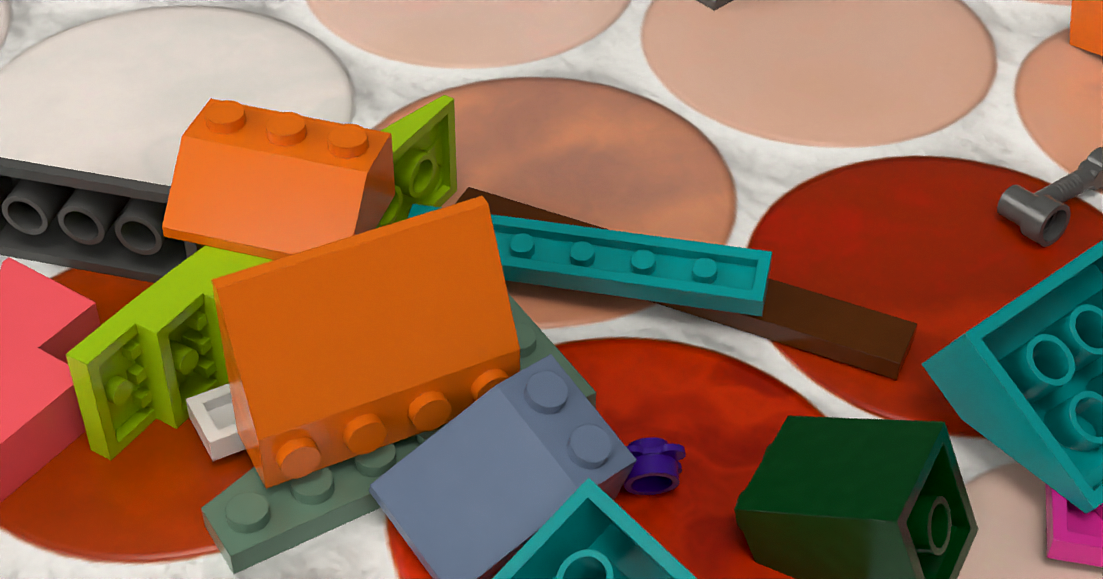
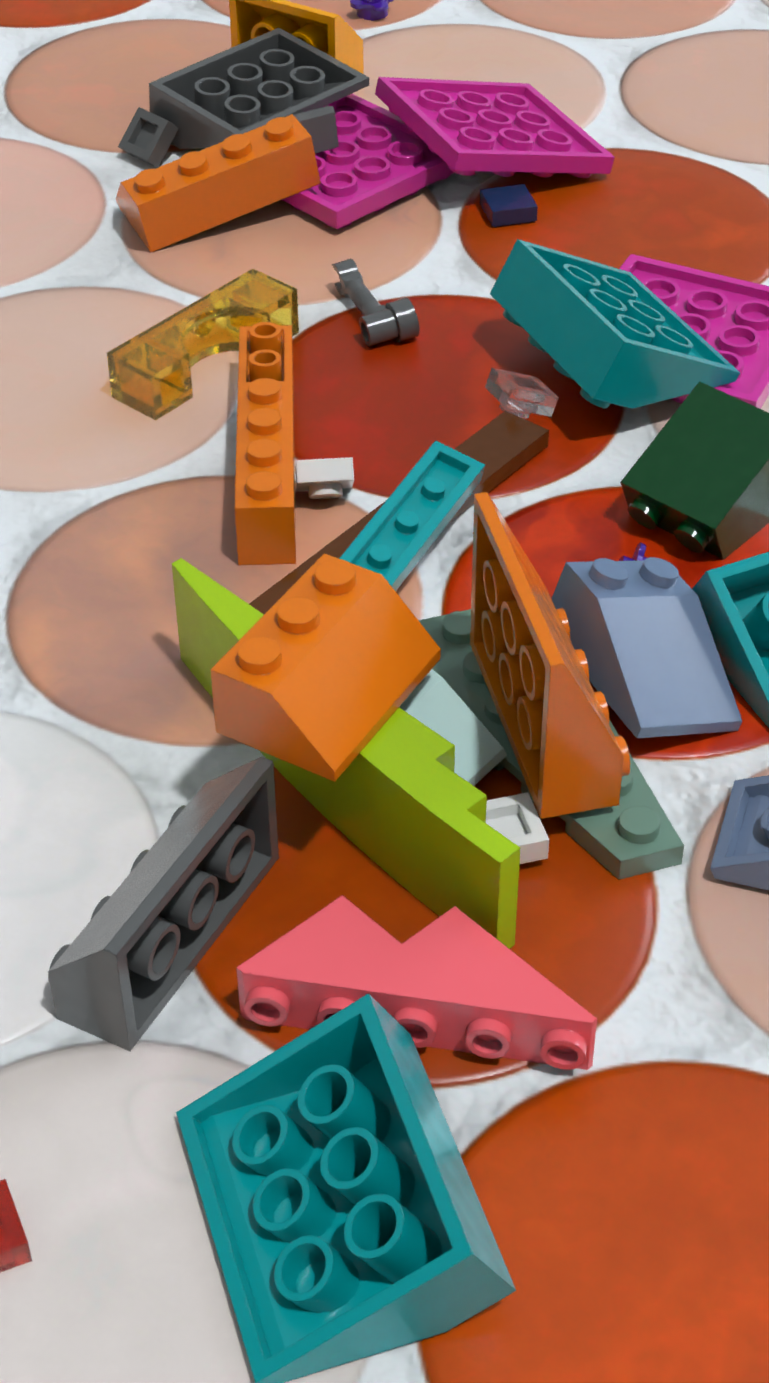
camera: 75 degrees left, 0 degrees up
none -> clear yellow arch [107,269,299,420]
none -> orange slope [235,322,296,565]
none -> white plate [295,457,354,499]
none -> clear plate [485,368,559,419]

